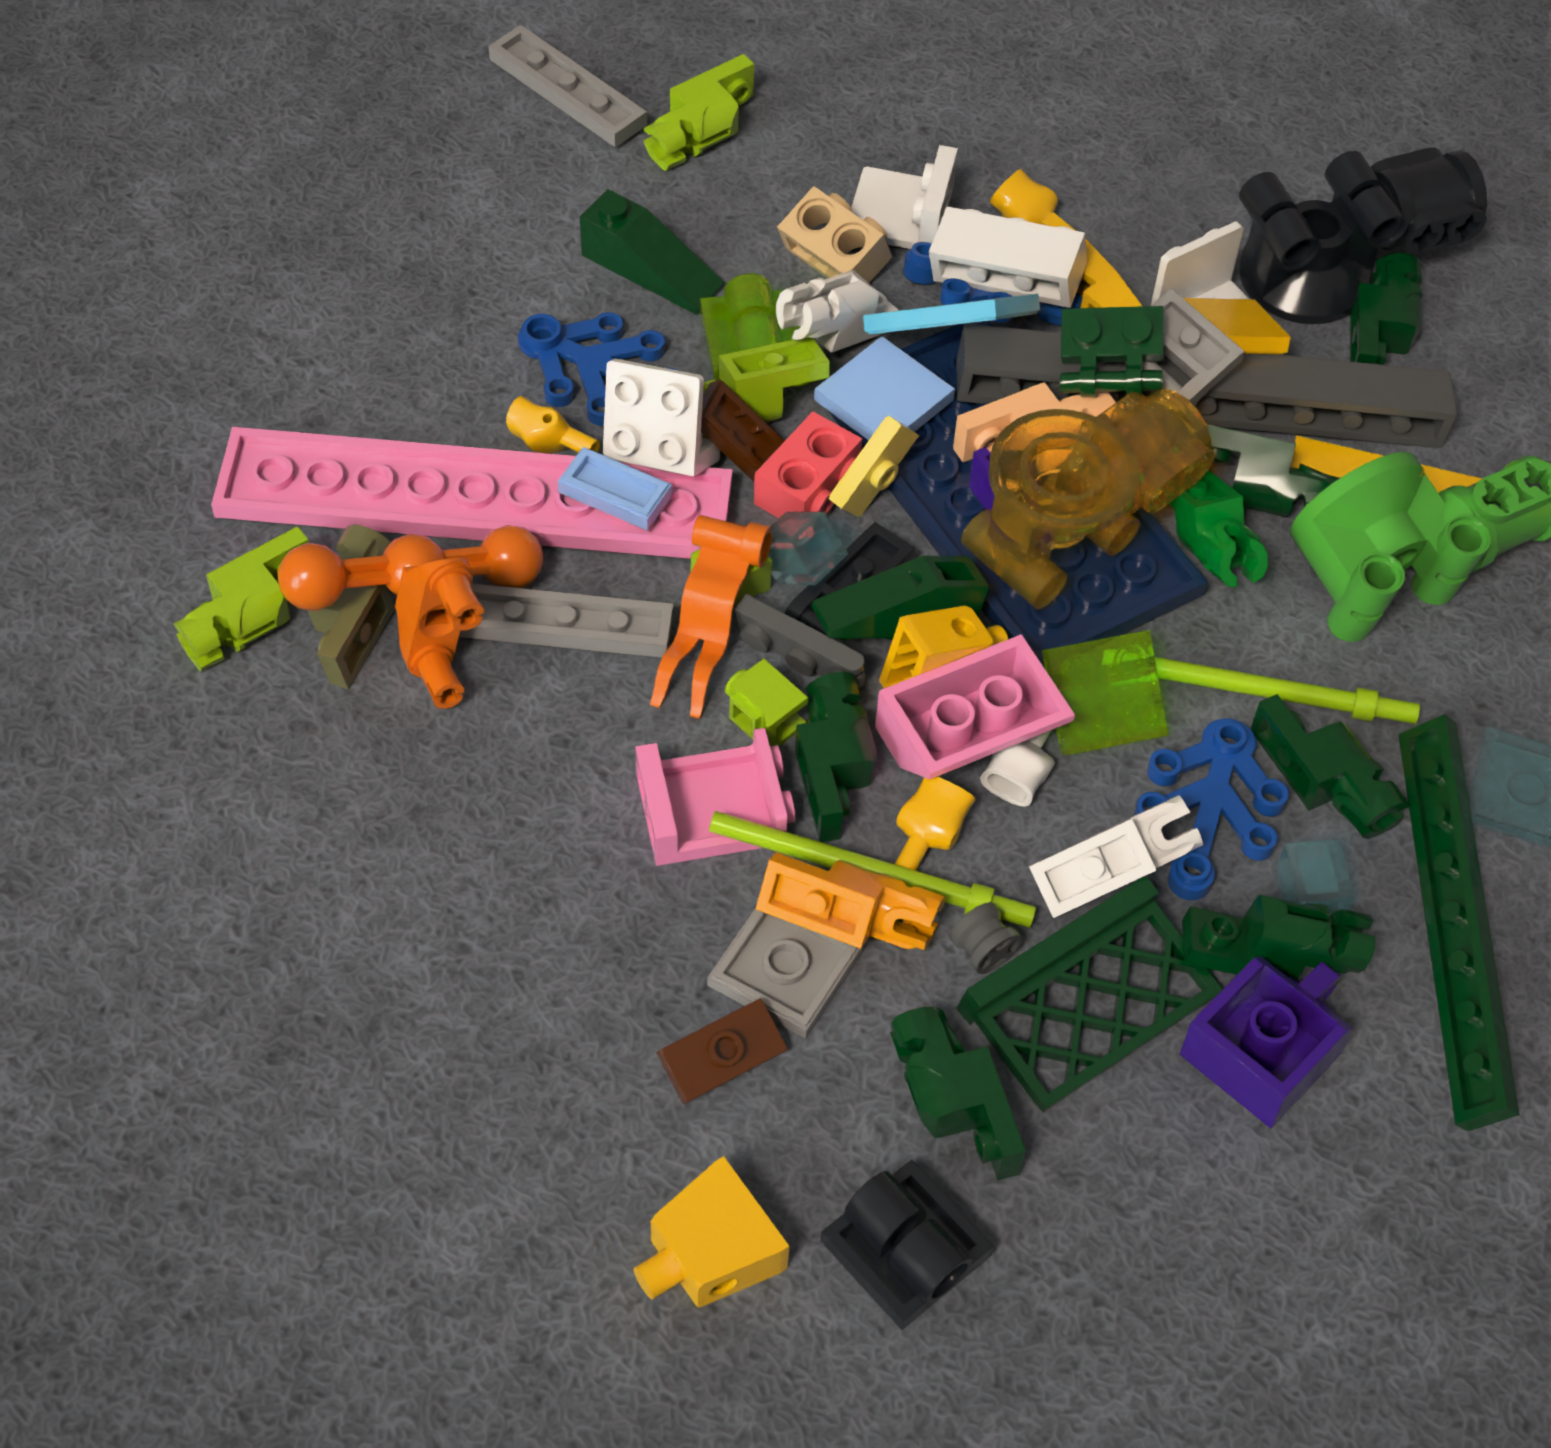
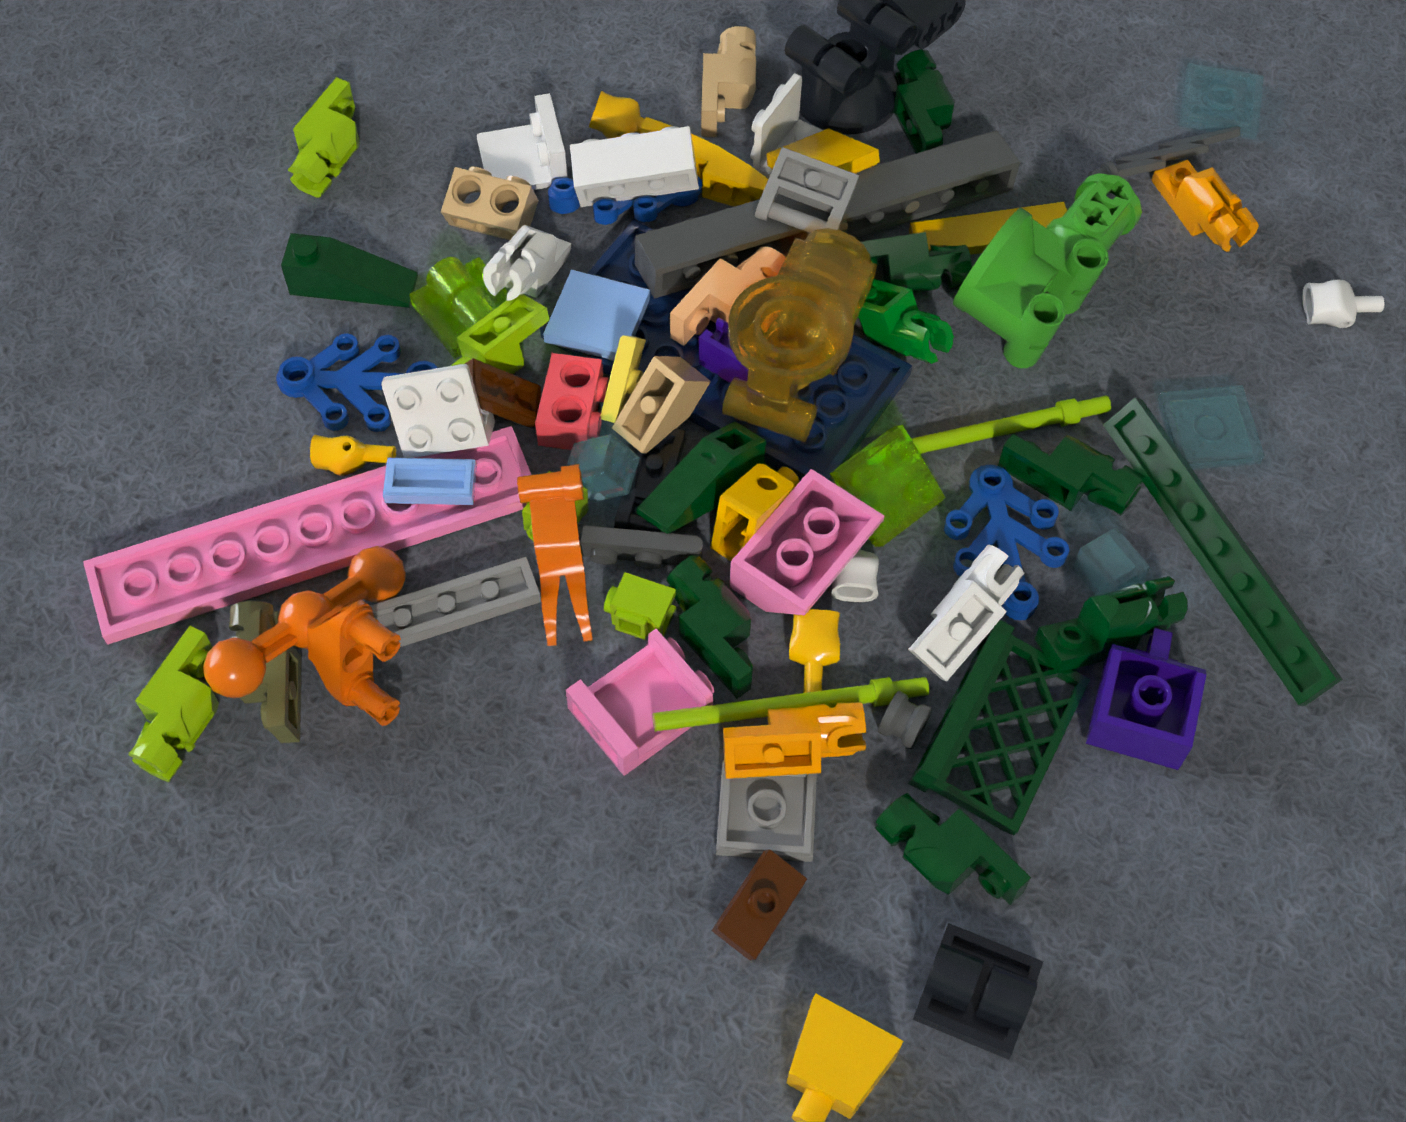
camera: 25 degrees left, 5 degrees up
light grey plate [488,25,647,148] -> none
medium azure tile [863,293,1040,335] -> none
dark green plate [1060,306,1164,397] -> none
none -> tan slope [612,356,711,453]
none -> tan plate [701,26,756,137]

